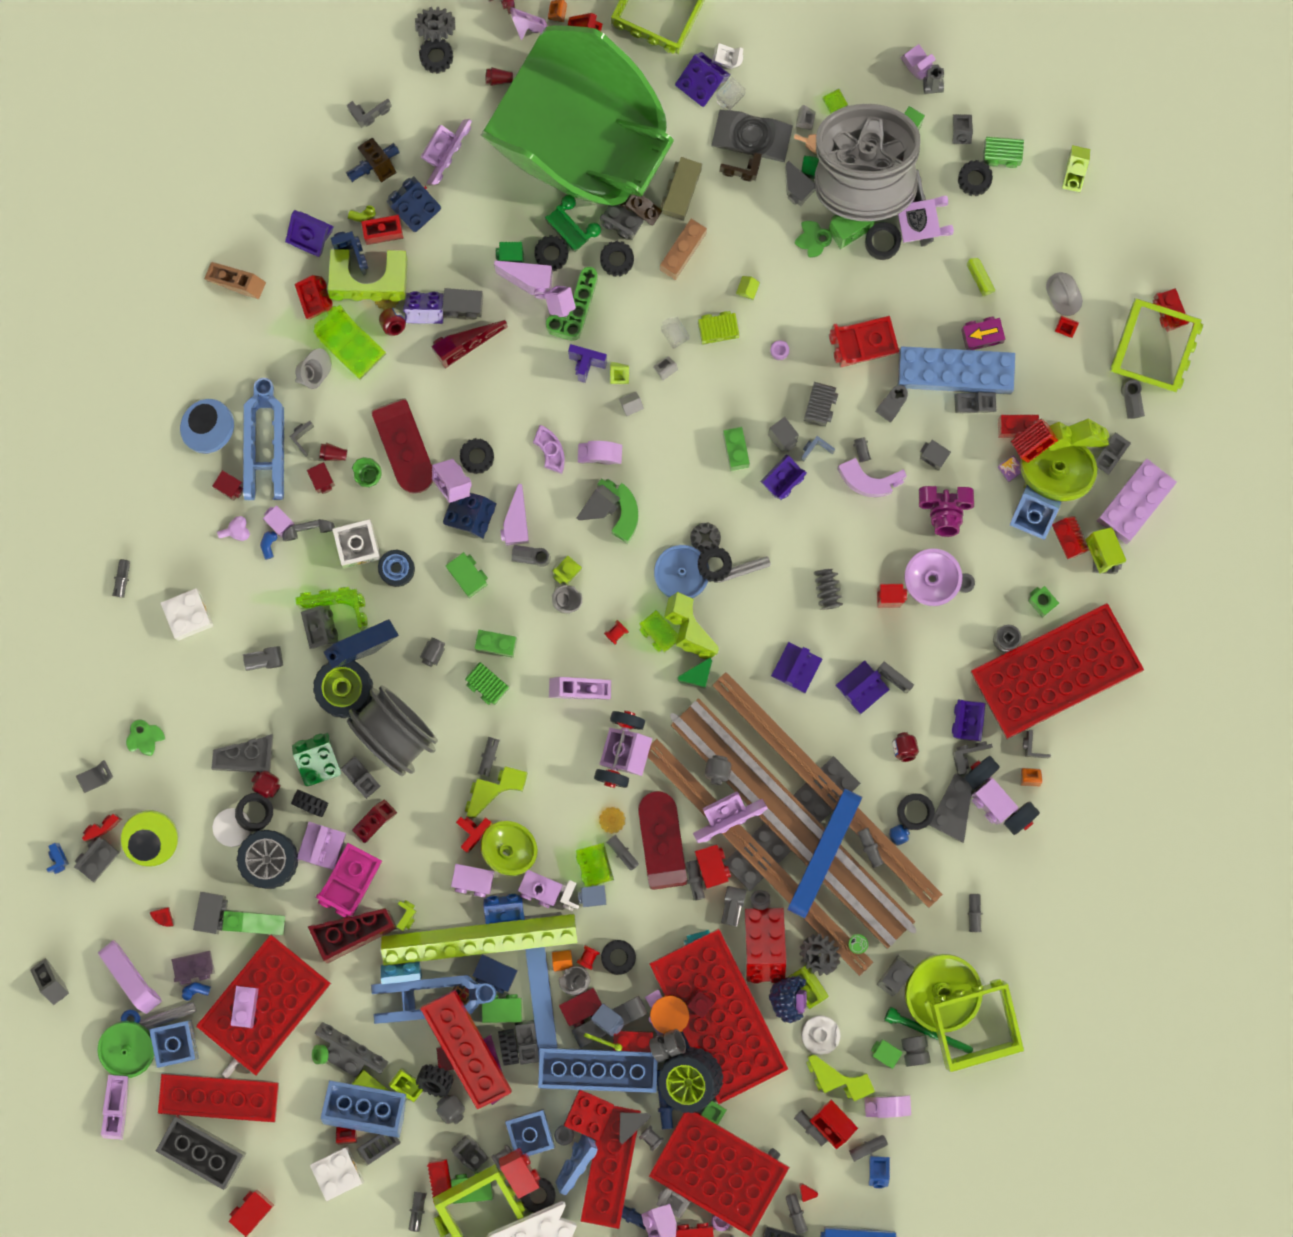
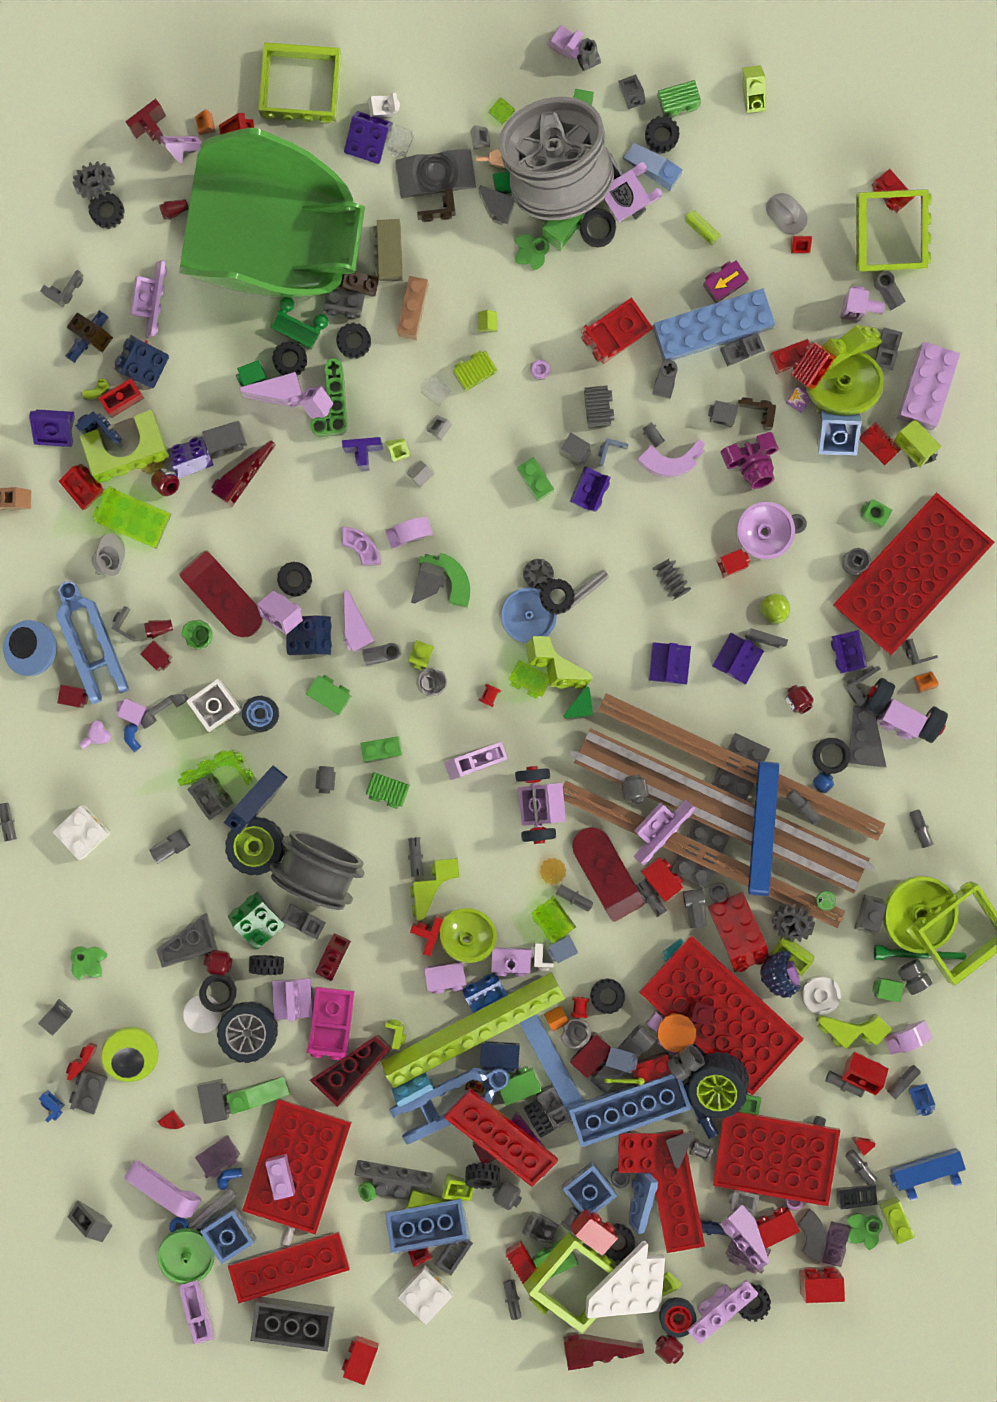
camera: 20 degrees left, 5 degrees up
none -> medium blue slope [623,143,683,191]
none -> dark brown bracket [736,397,776,431]
none -> lime hair [761,593,790,624]
none -> lavender brick [840,286,885,322]

